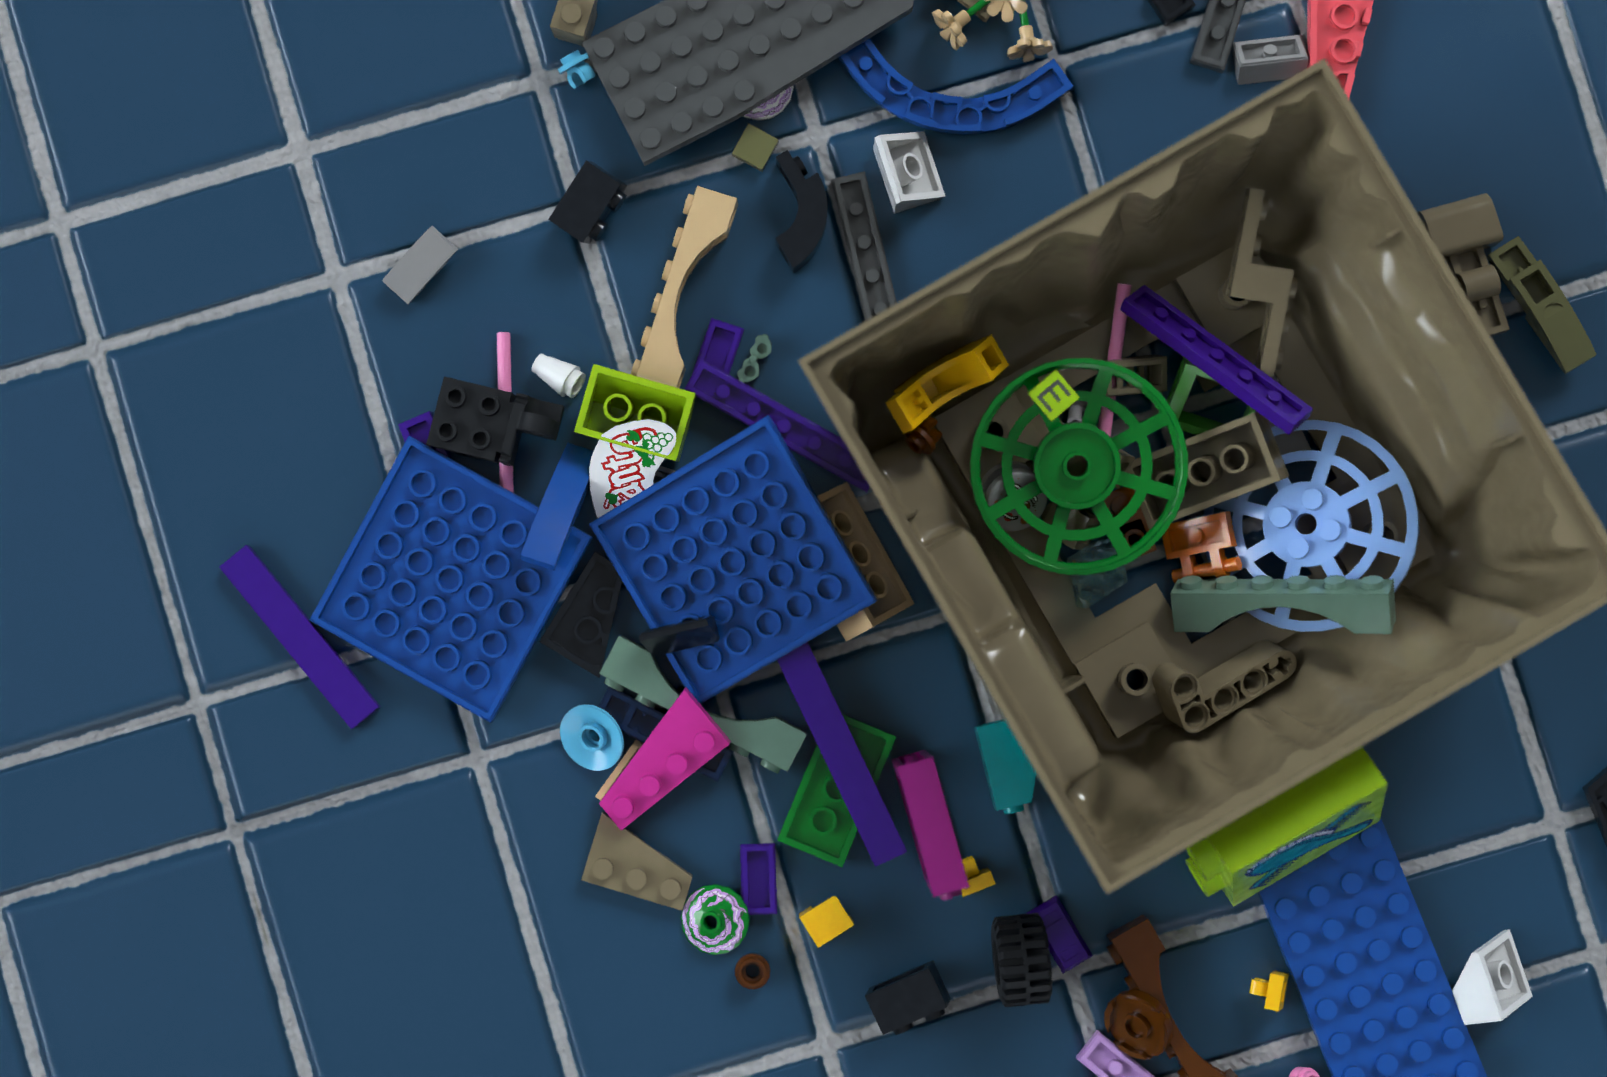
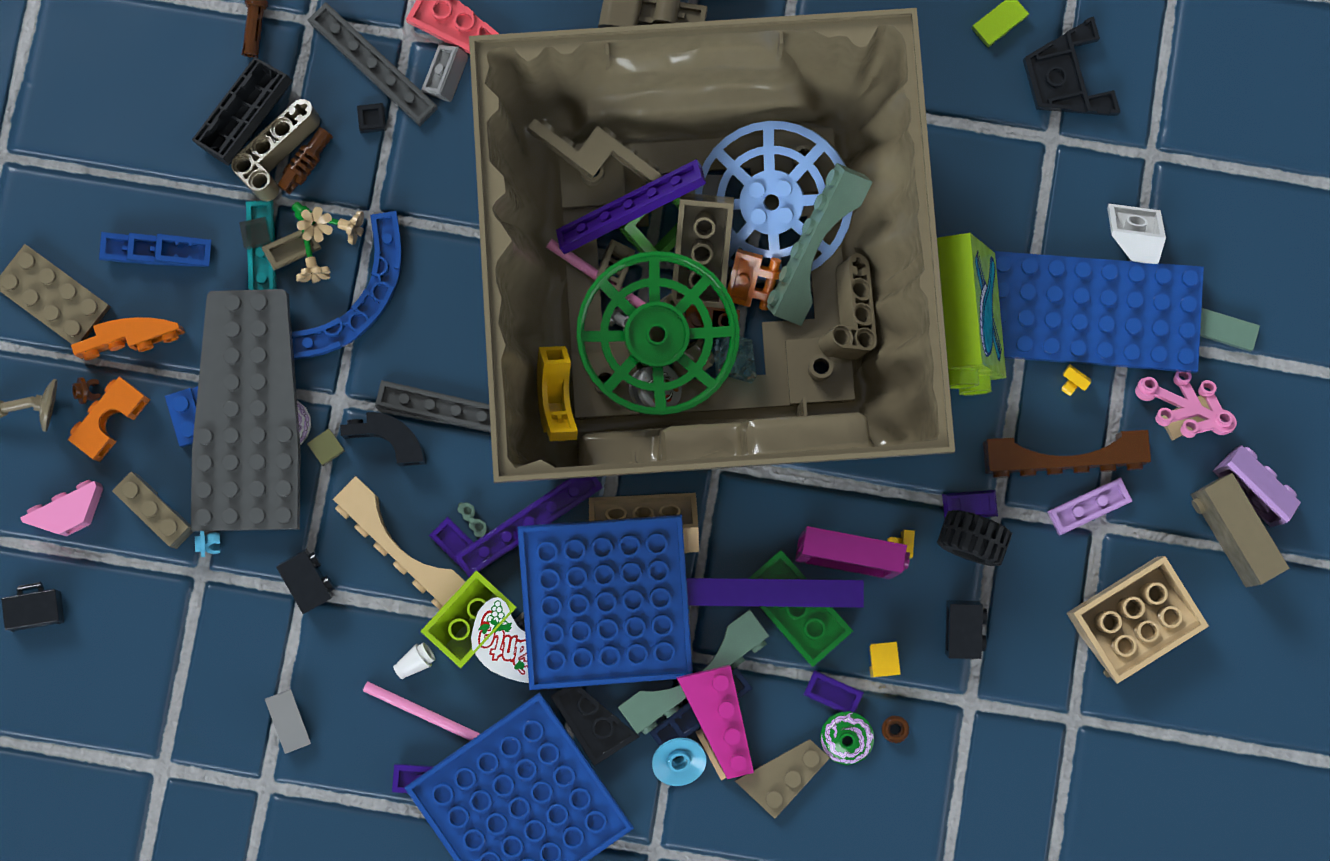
camera: 65 degrees left, 5 degrees down
black plate [426,376,565,466] -> none
blue slope [520,443,594,571] -> none
black slope [639,615,720,656] -> none
white slope [873,131,946,214] -> none
reddish brown plate [905,416,942,455] -> none
teal slope [974,719,1037,815] -> none
lime tile [1027,369,1080,421] -> none
reddish brown tile [1104,989,1173,1060] -> none

